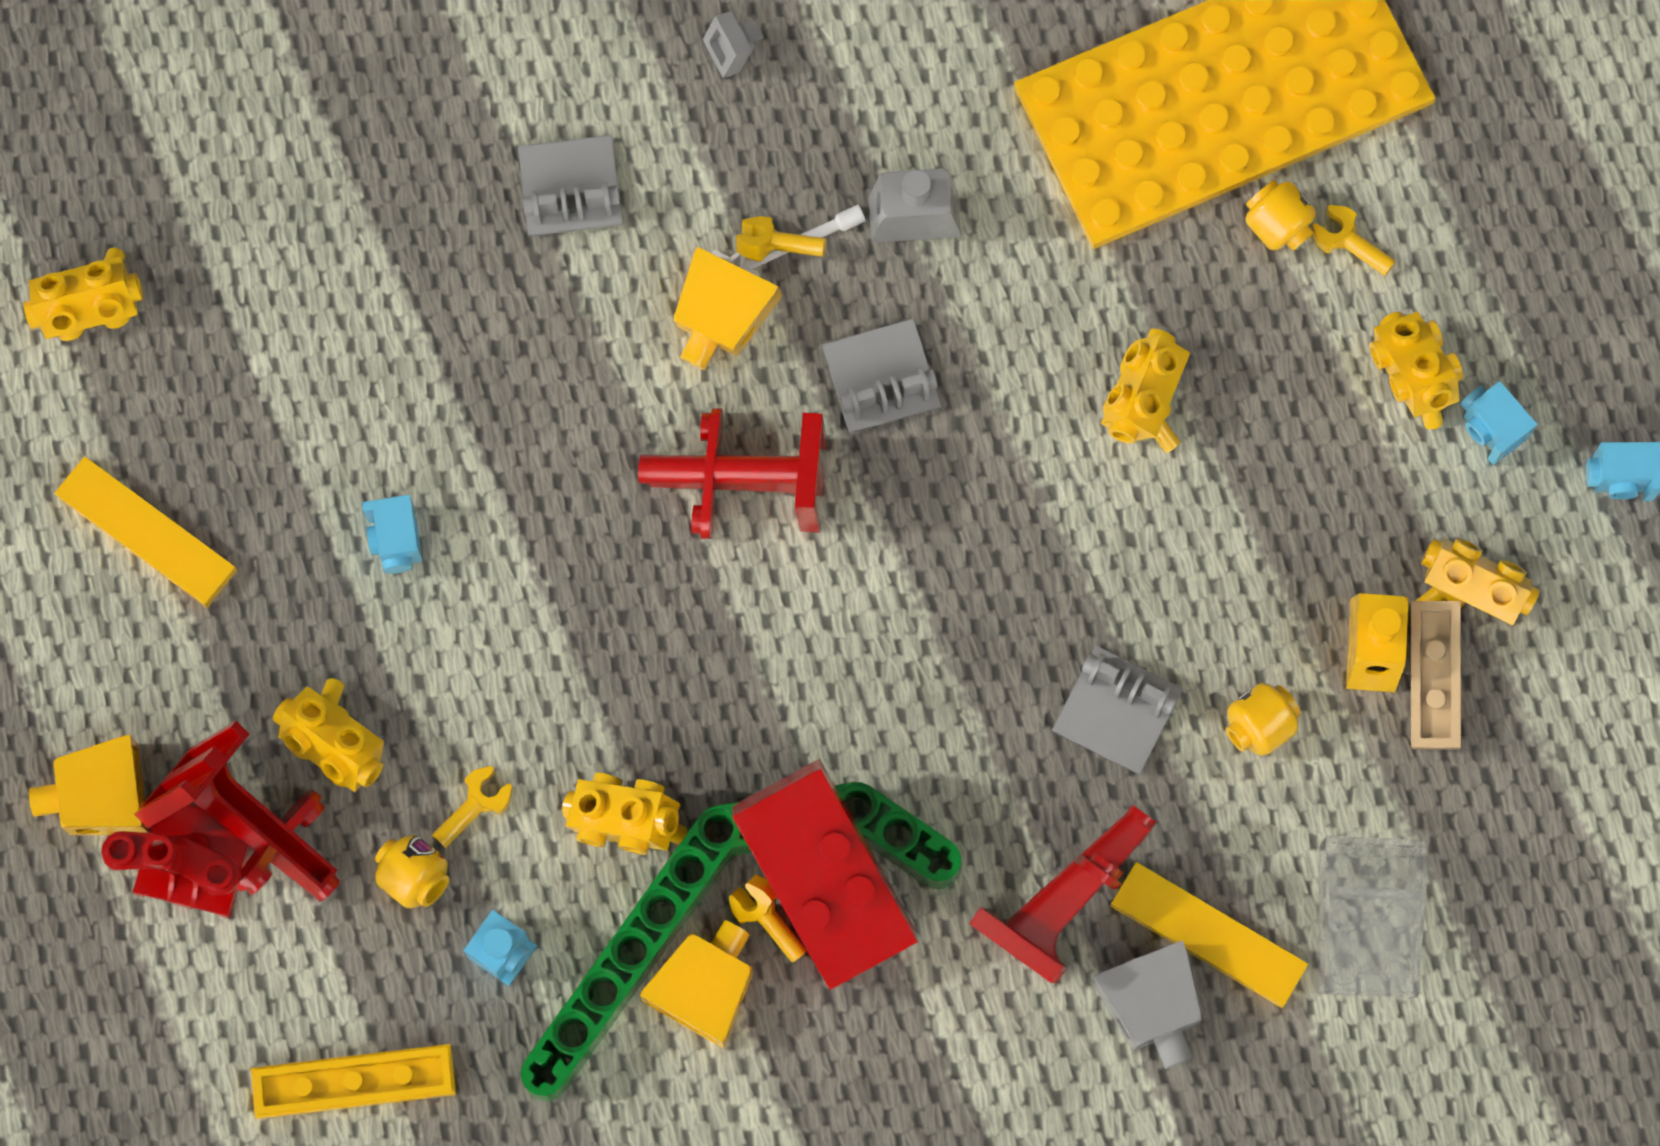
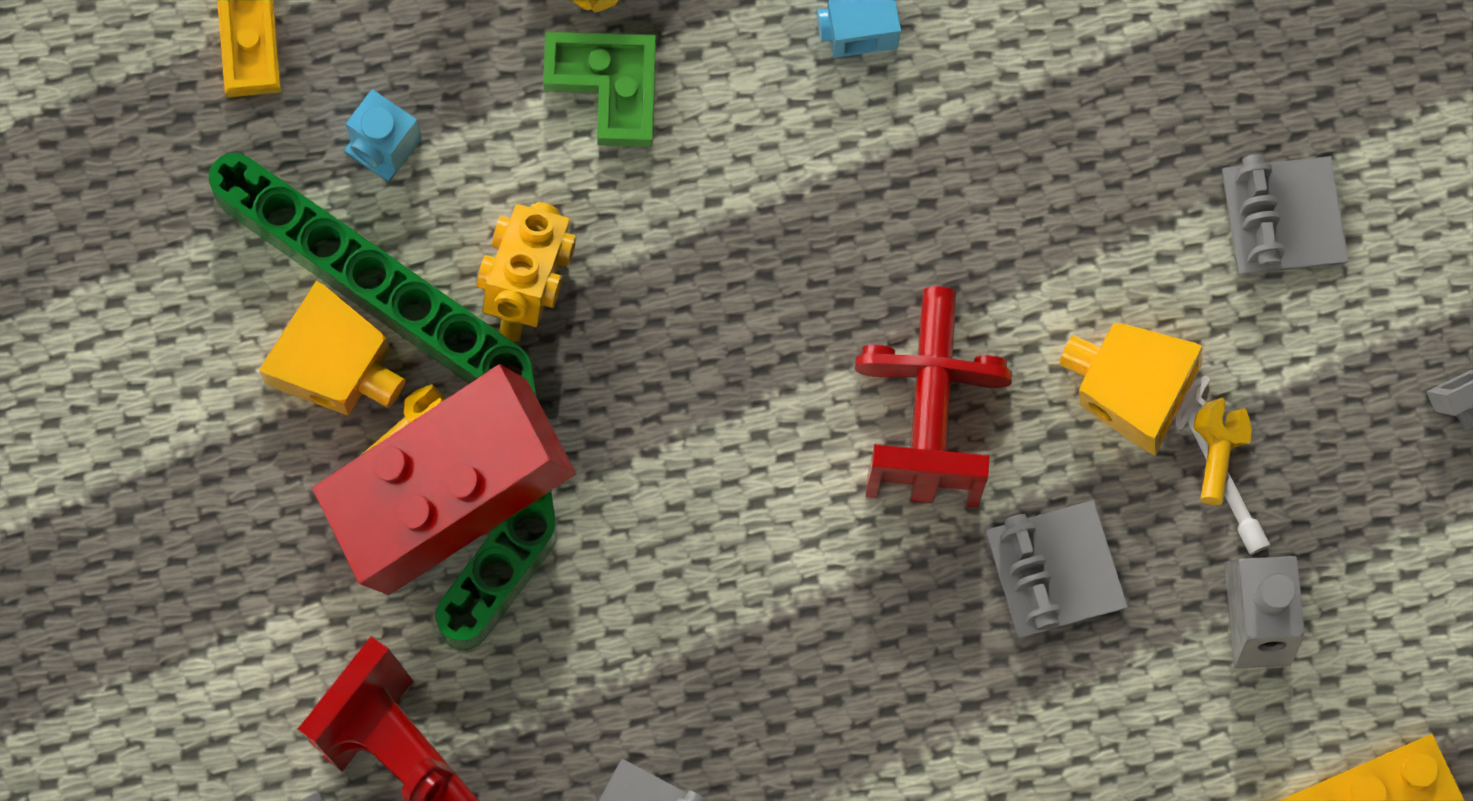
camera: 85 degrees right, 0 degrees up
yellow head [375,835,450,909] -> none
yellow bar [432,766,513,848] -> none
none -> bright green plate [543,32,656,147]

